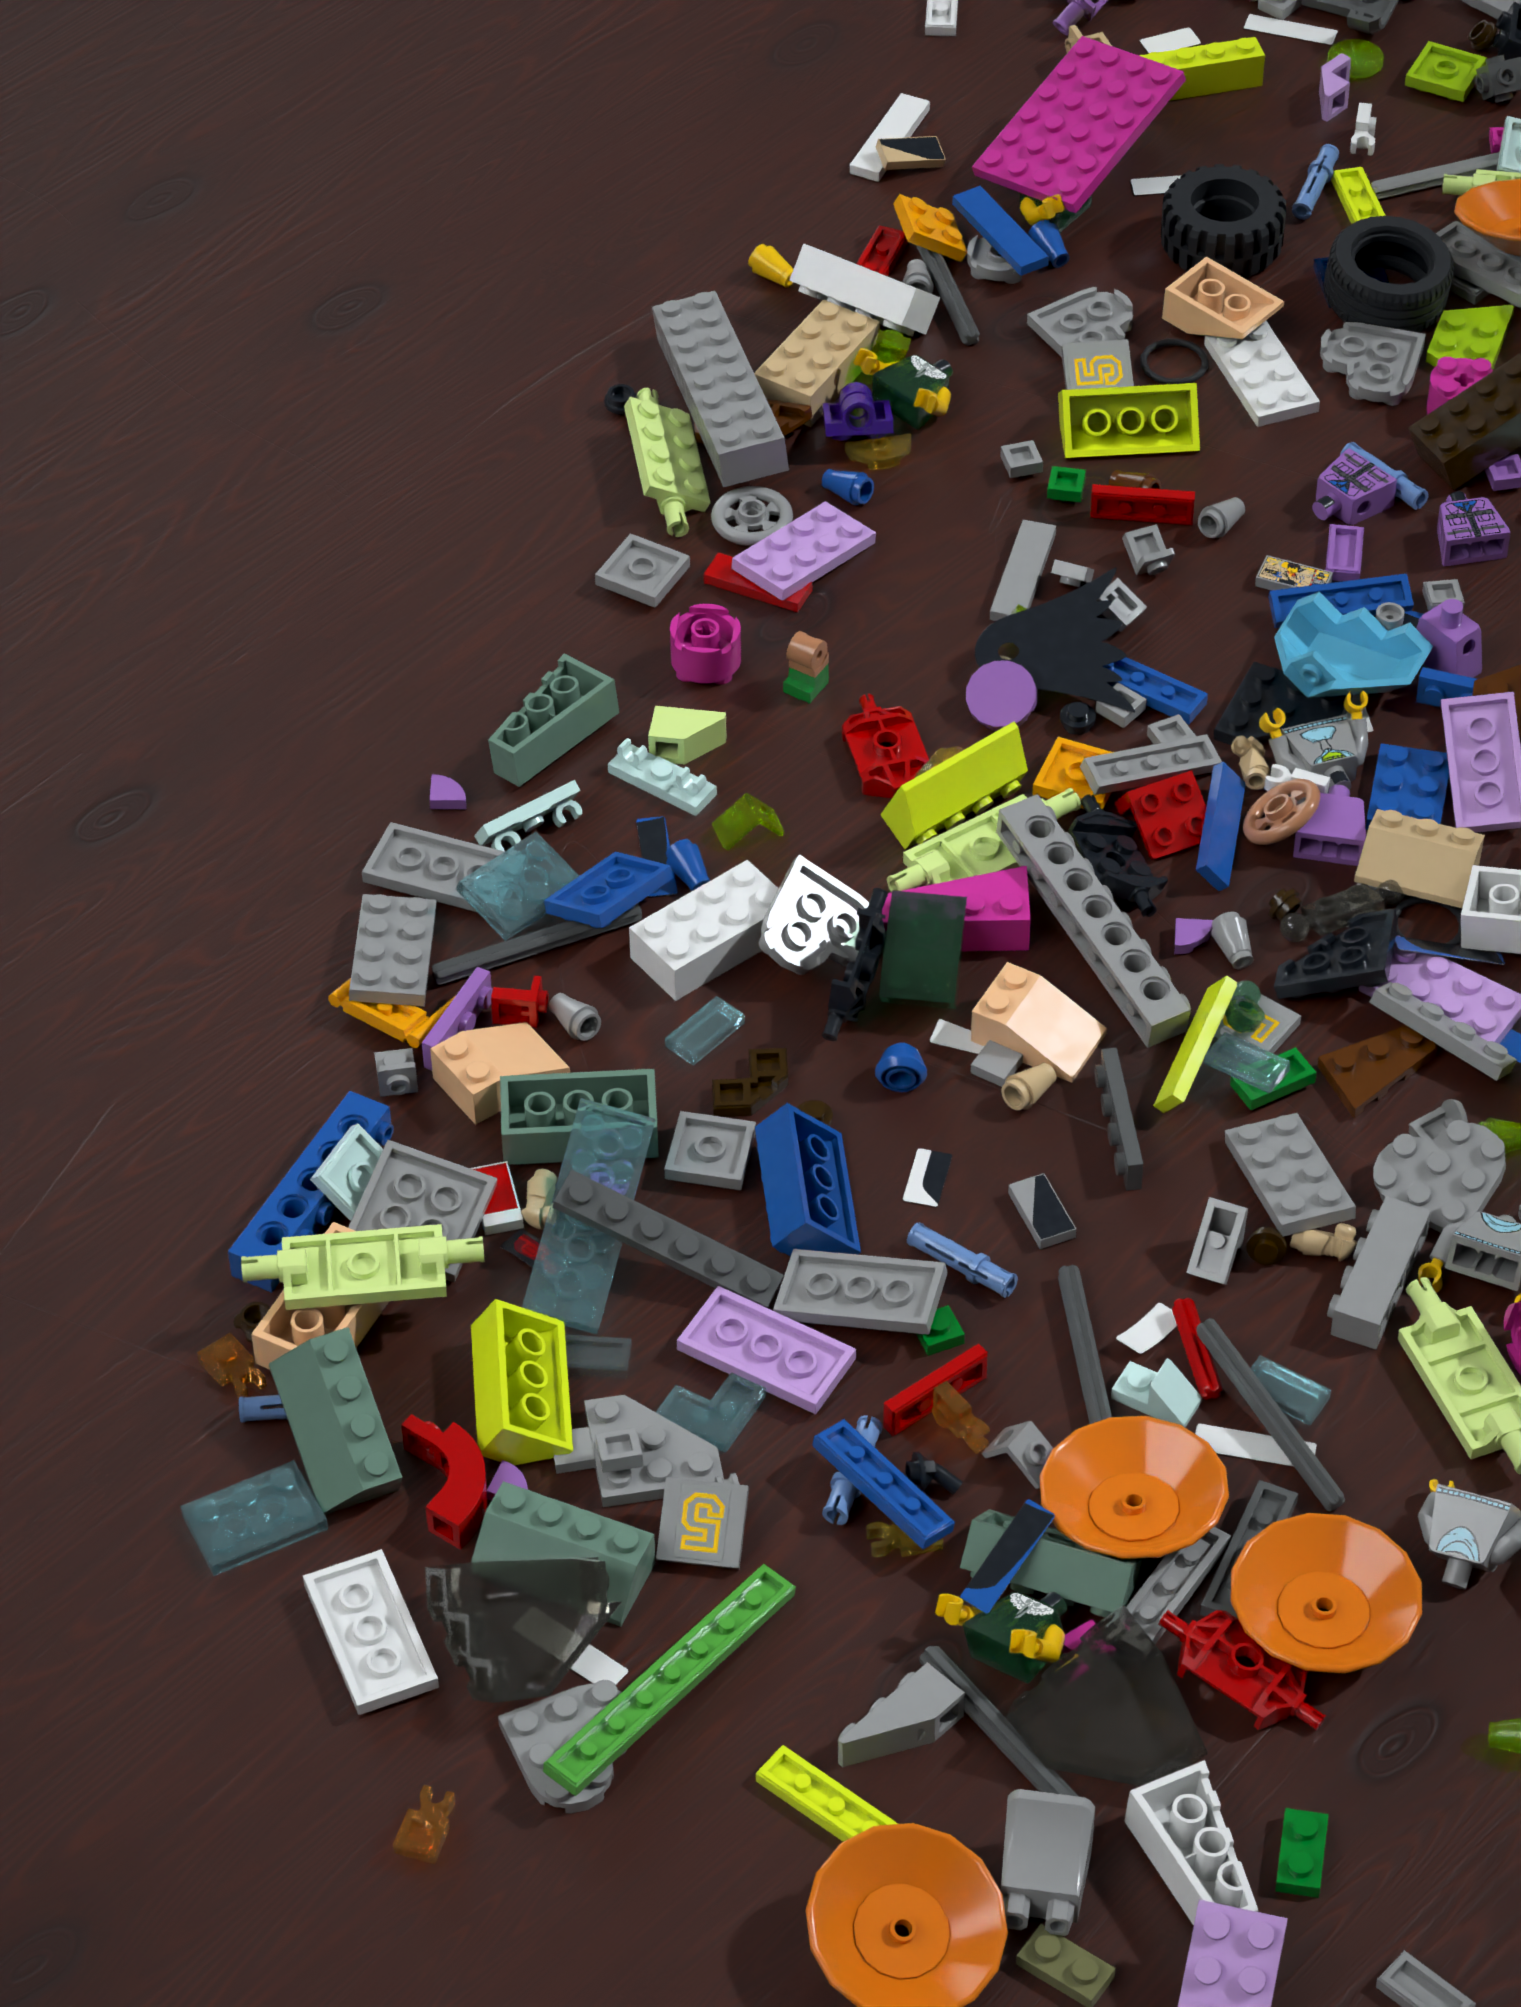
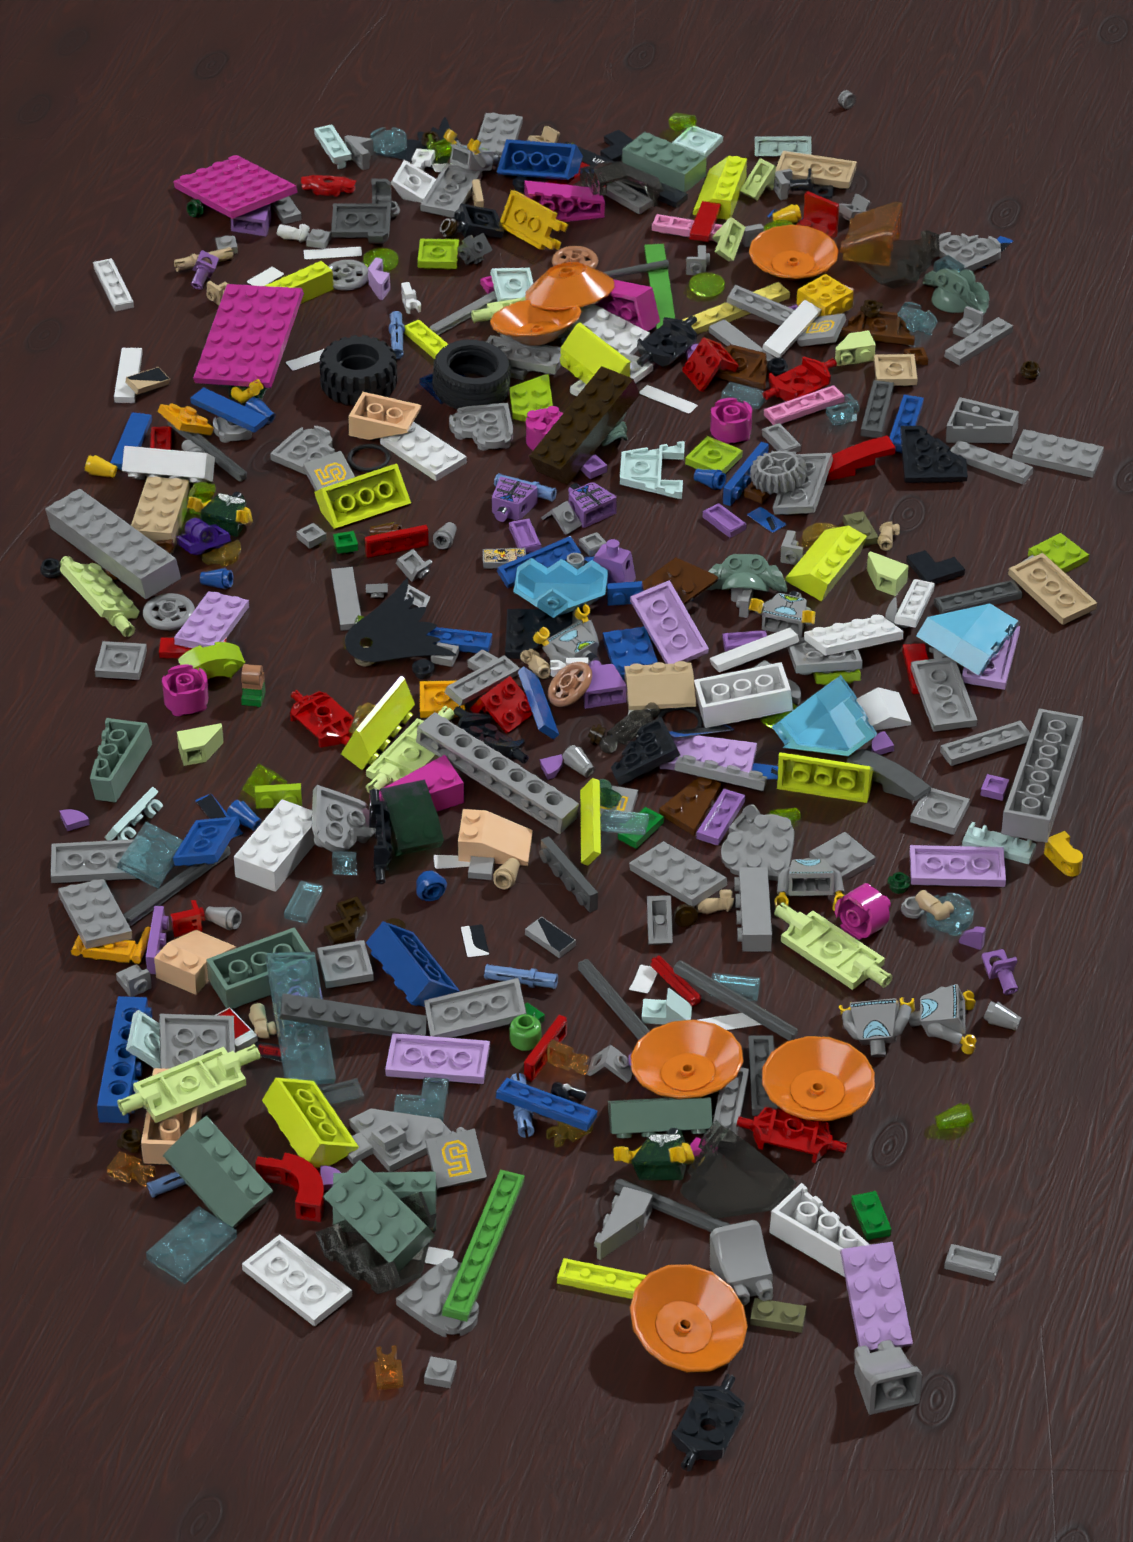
camera: 25 degrees left, 5 degrees down
light aqua plate [608,738,717,816] -> none
black sticker [961,1499,1055,1613] -> none
medium lavender tile [966,661,1037,731] -> none
none -> blue tile [110,412,152,470]
none -> lime brick [178,642,245,679]
none -> lime plate [255,783,302,809]
none -> sand green brick [323,1160,435,1272]
none -> light grey plate [328,260,368,291]
none -> clear light blue plate [332,851,357,875]
none -> light grey plate [424,1357,457,1388]
none -> bright green head [510,1014,541,1051]
none -> light grey bracket [541,501,582,535]
none -> medium lavender plate [697,789,745,845]

